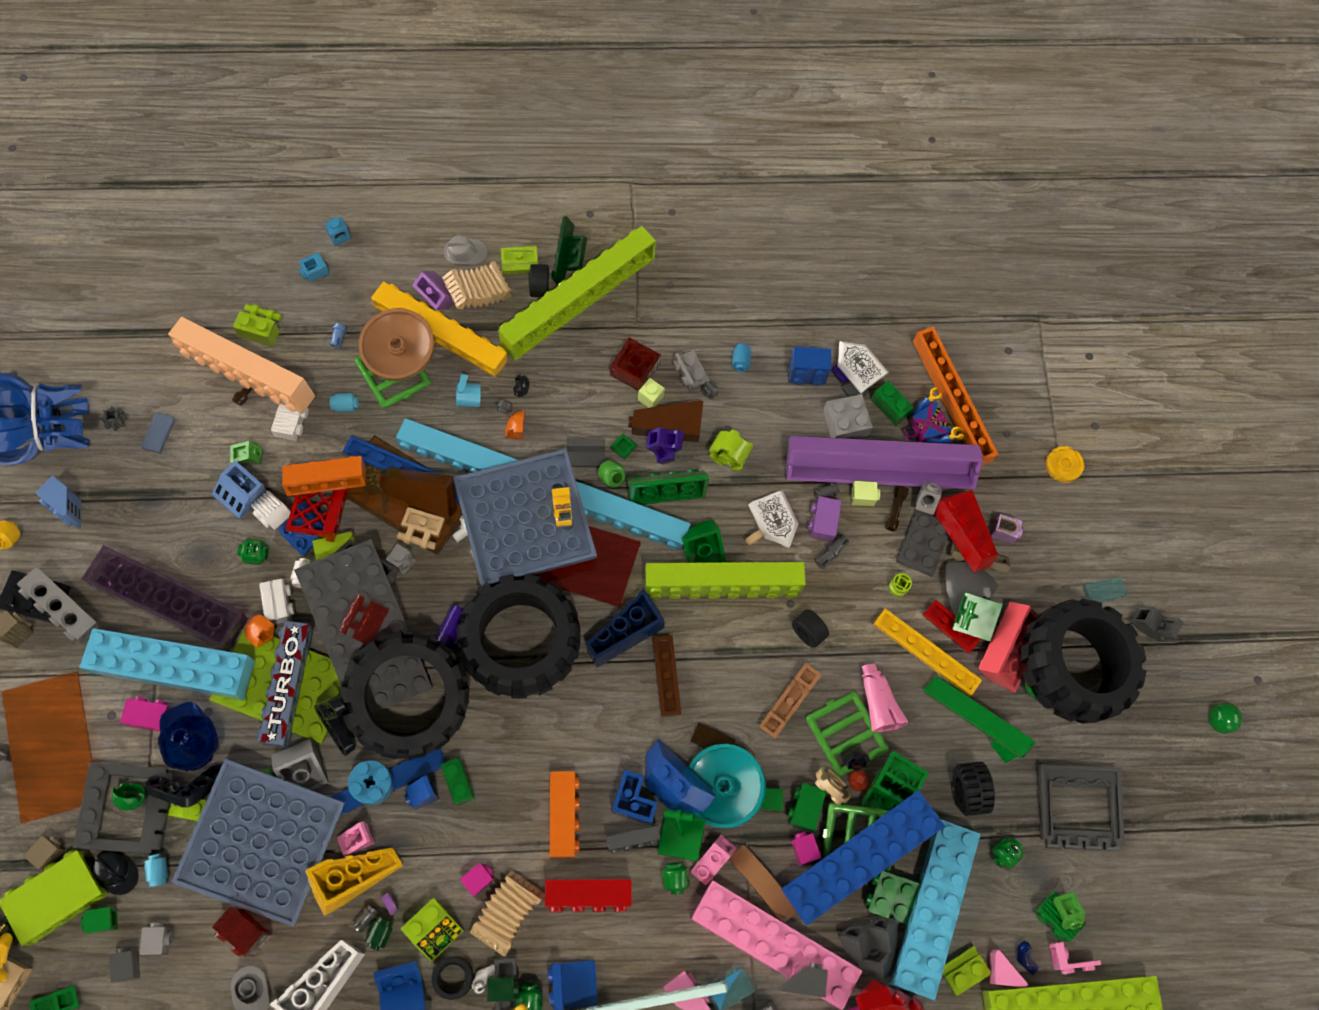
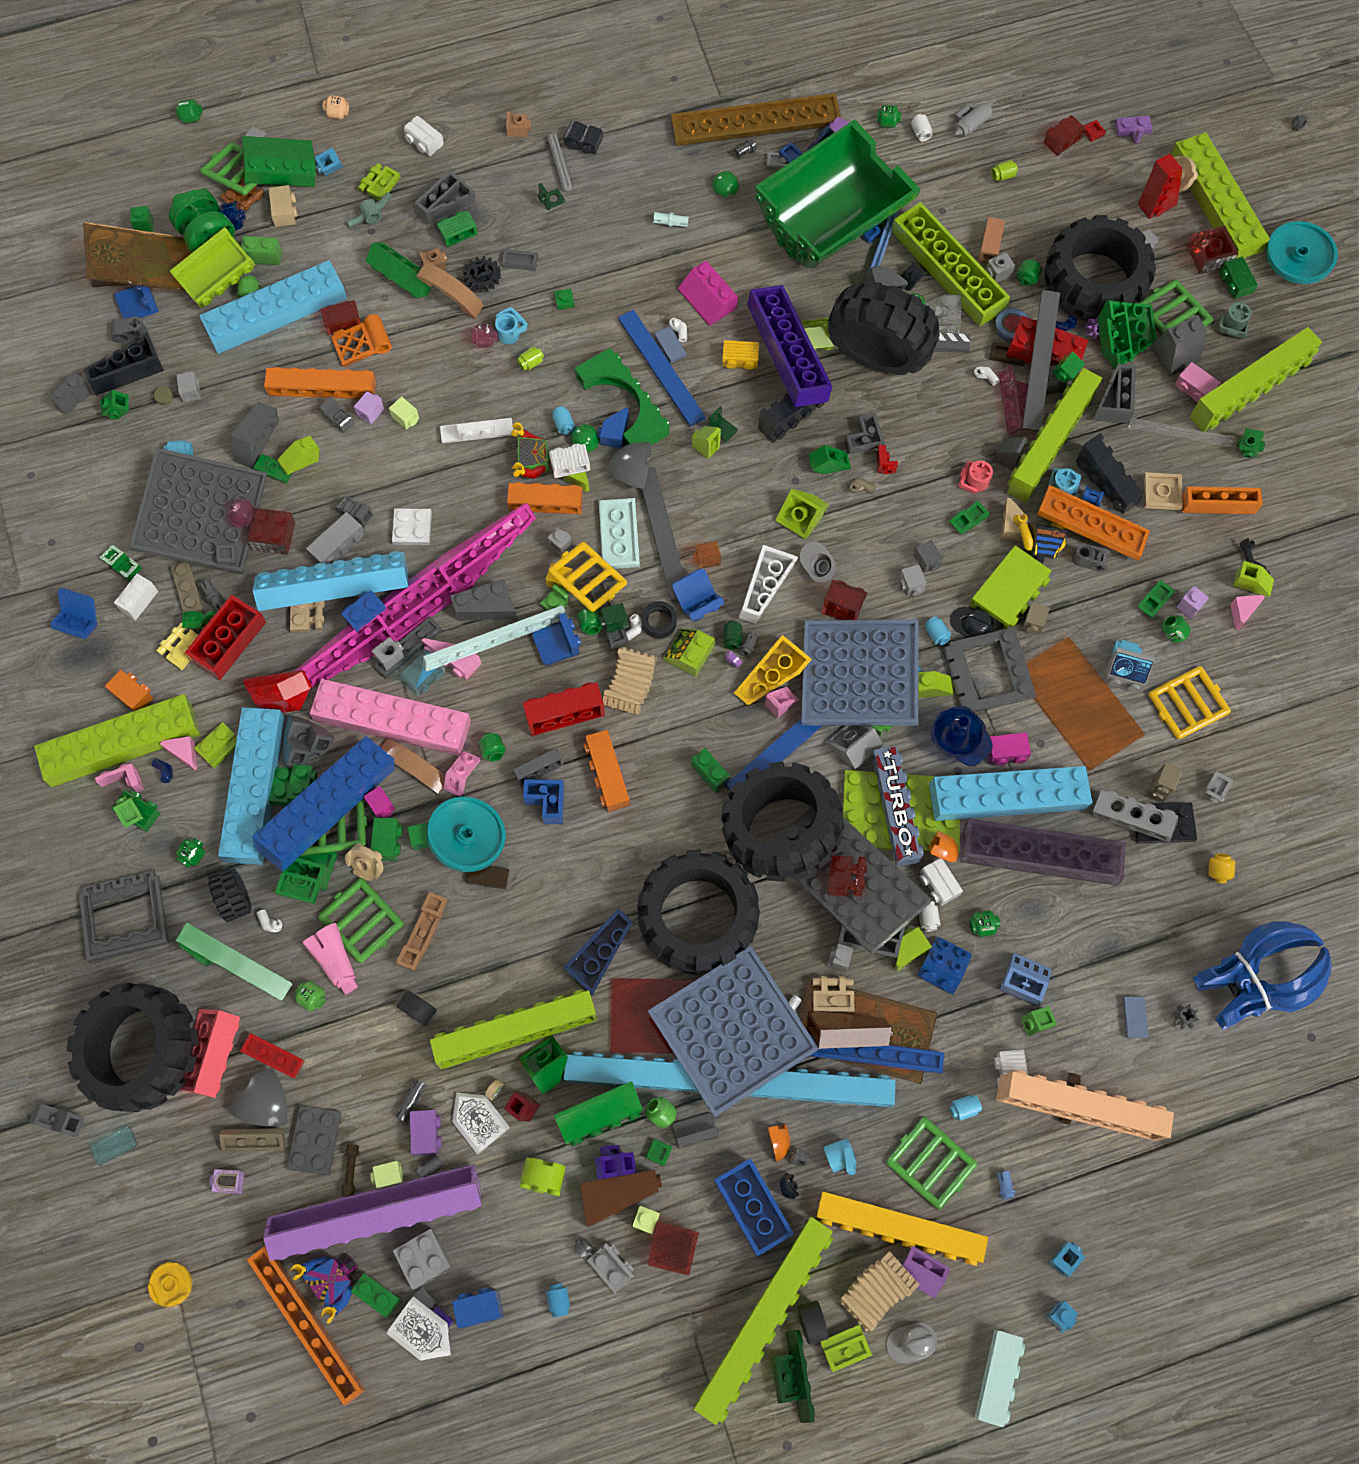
camera: 170 degrees right, 0 degrees up
medium blue slope [35,475,81,529] -> none
green brick [81,907,118,934] -> none
green hair [112,783,146,811] -> none
black beam [145,764,222,808] -> none
lime brick [233,304,282,347] -> none
white brick [251,490,290,530] -> none
orange brick [282,456,366,496] -> none
red fence [286,488,349,542] -> none
black beam [314,696,355,756] -> none
dark azure brick [348,761,394,806] -> none
medium nougat dish [358,308,435,381] -> none
blue slope [404,775,439,810] -> none
dark purple brick [435,605,463,650] -> none
dark pink brick [460,863,494,897] -> none
yellow leg [552,487,572,527] -> none
blue wedge [645,739,717,813] -> none
reddish brown plate [653,635,682,717] -> none
green plate [657,808,706,862] -> none
dark grey slope [779,963,828,998] -> none
black plate [844,749,870,771] -> none
clear red tile [848,770,869,792] -> none
yellow plate [873,608,982,697] -> none
lime wheel [889,573,912,597] -> none
light grey brick [915,481,942,515] -> none
red wedge [934,490,998,573] -> none
plate [952,592,1003,641] -> none
none -> white arm [256,910,282,933]
none -> bright green head [294,981,326,1011]
none -> dark red brick [504,1091,541,1122]
none -> blue brick [714,1158,794,1257]
none -> light aqua brick [974,1330,1025,1428]

